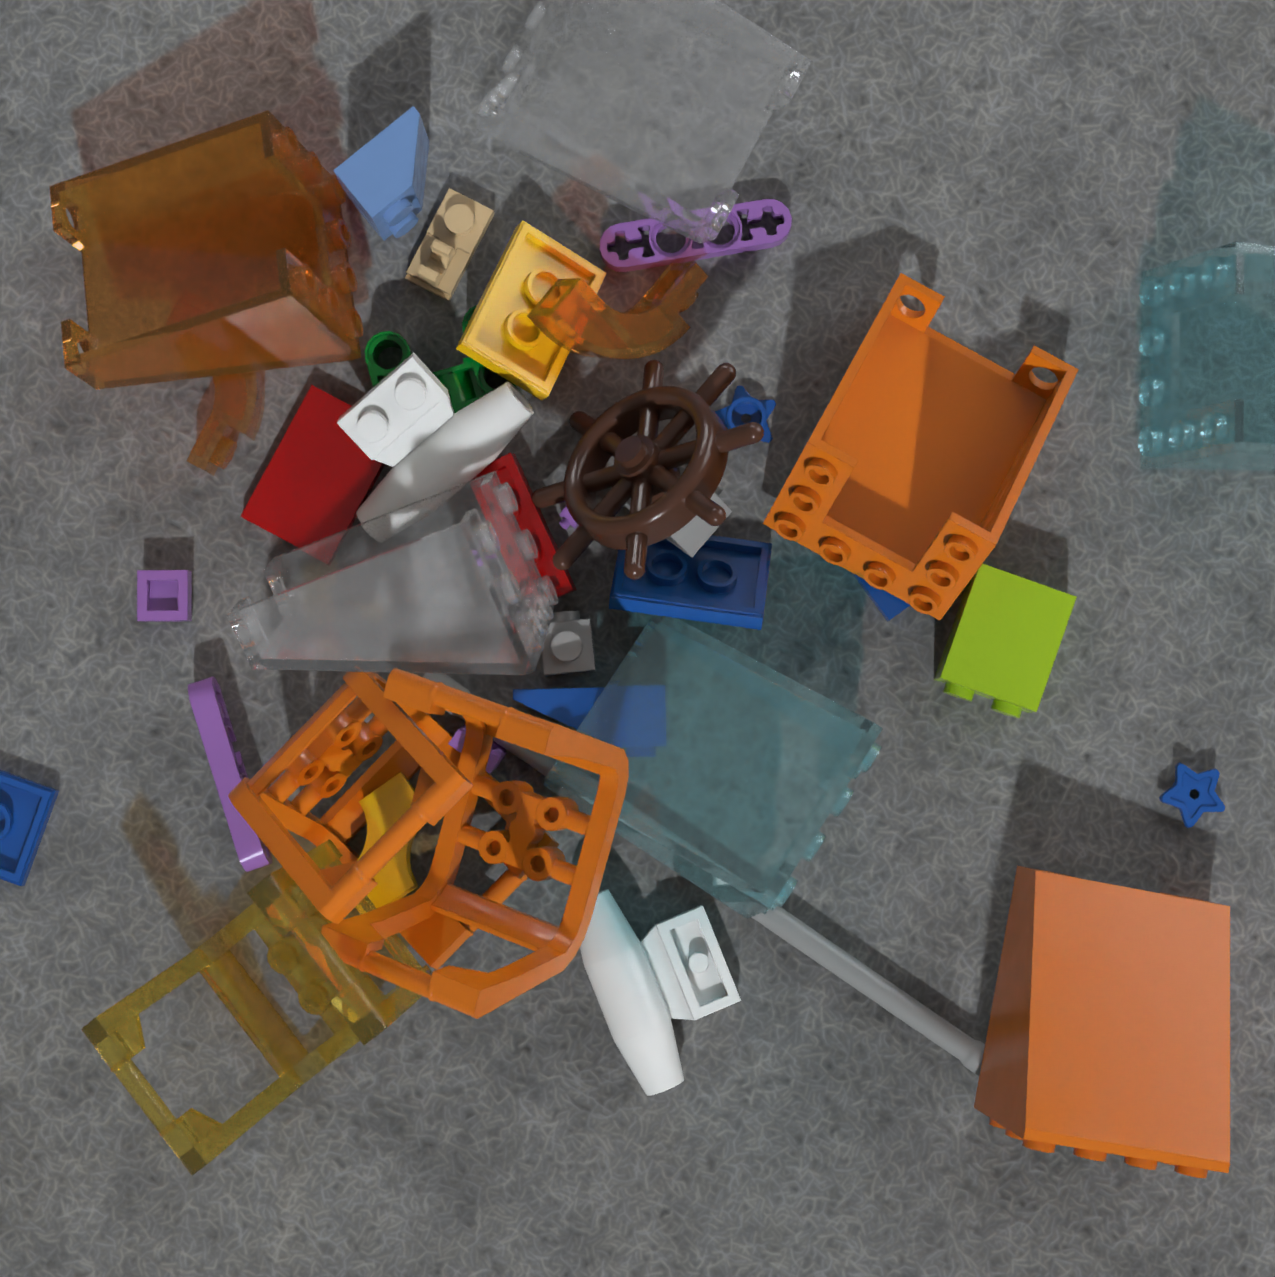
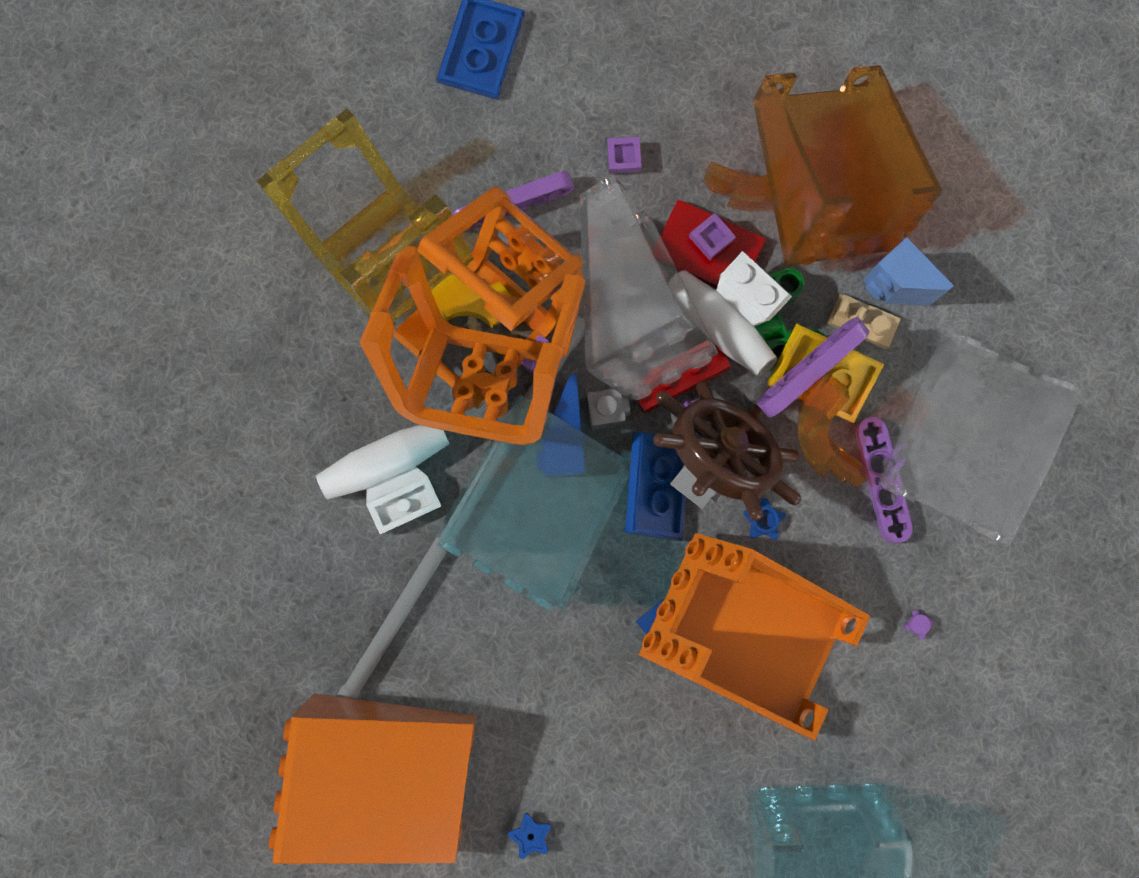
camera: 80 degrees right, 5 degrees down
lime brick [934,564,1077,719] -> none
none -> medium lavender plate [689,213,736,261]
none -> medium lavender beam [757,317,870,417]
none -> medium lavender piece [904,610,934,639]

